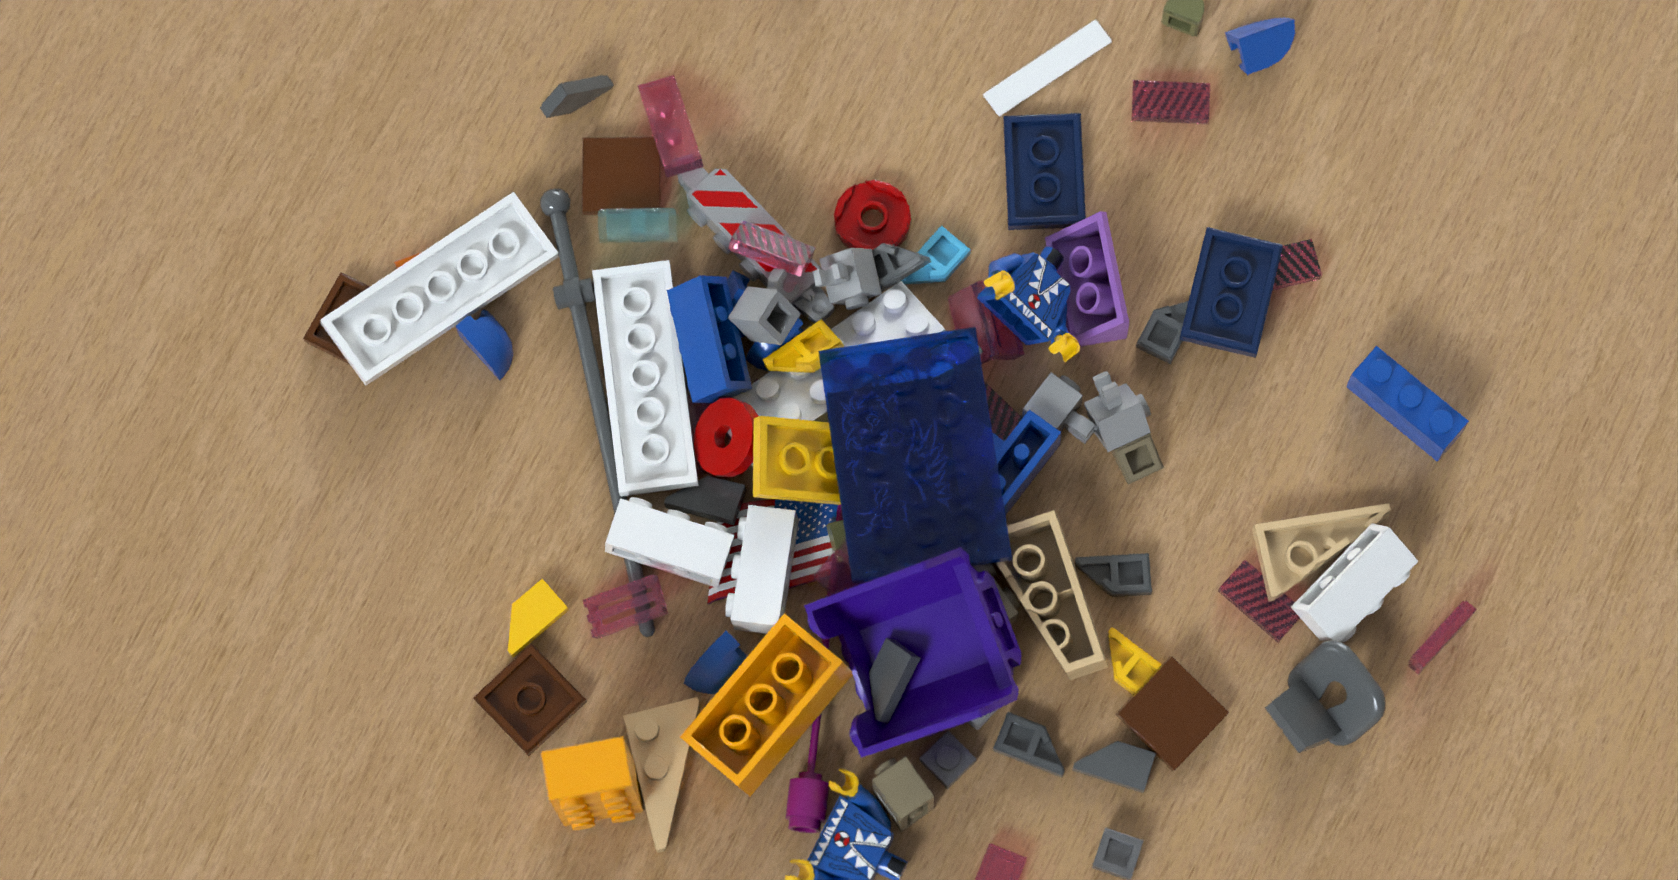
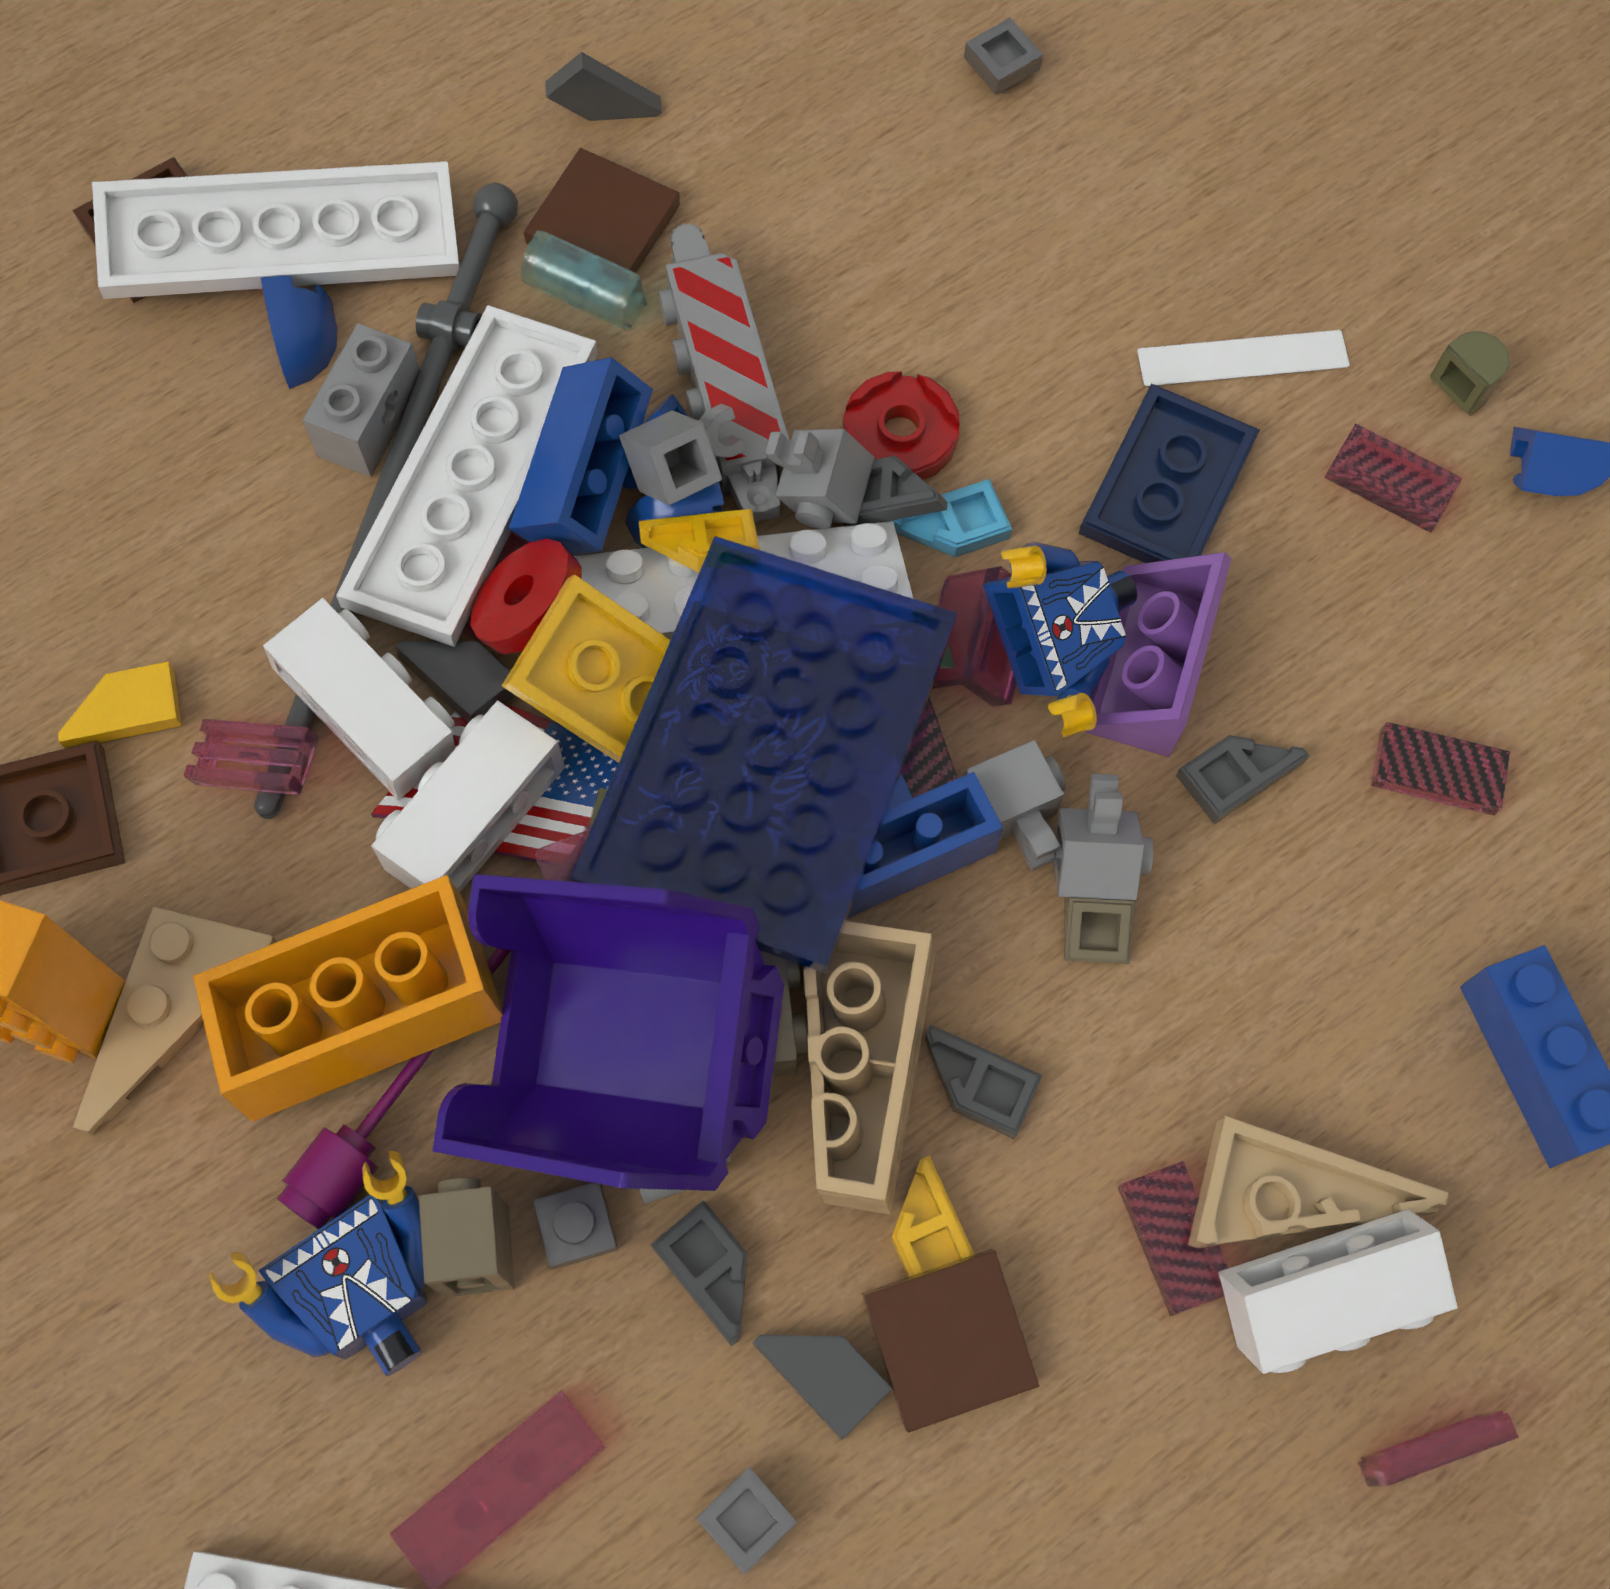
camera: 20 degrees right, 5 degrees down
clear pink tile [637,75,704,178] -> none
blue brick [683,631,748,694] -> none
clear pink tile [728,220,816,277] -> none
dark grey tile [869,638,920,723] -> none
dark blue tile [1179,227,1283,358] -> none
dark grey piece [1265,641,1386,753] -> none
none -> light grey brick [302,323,420,477]

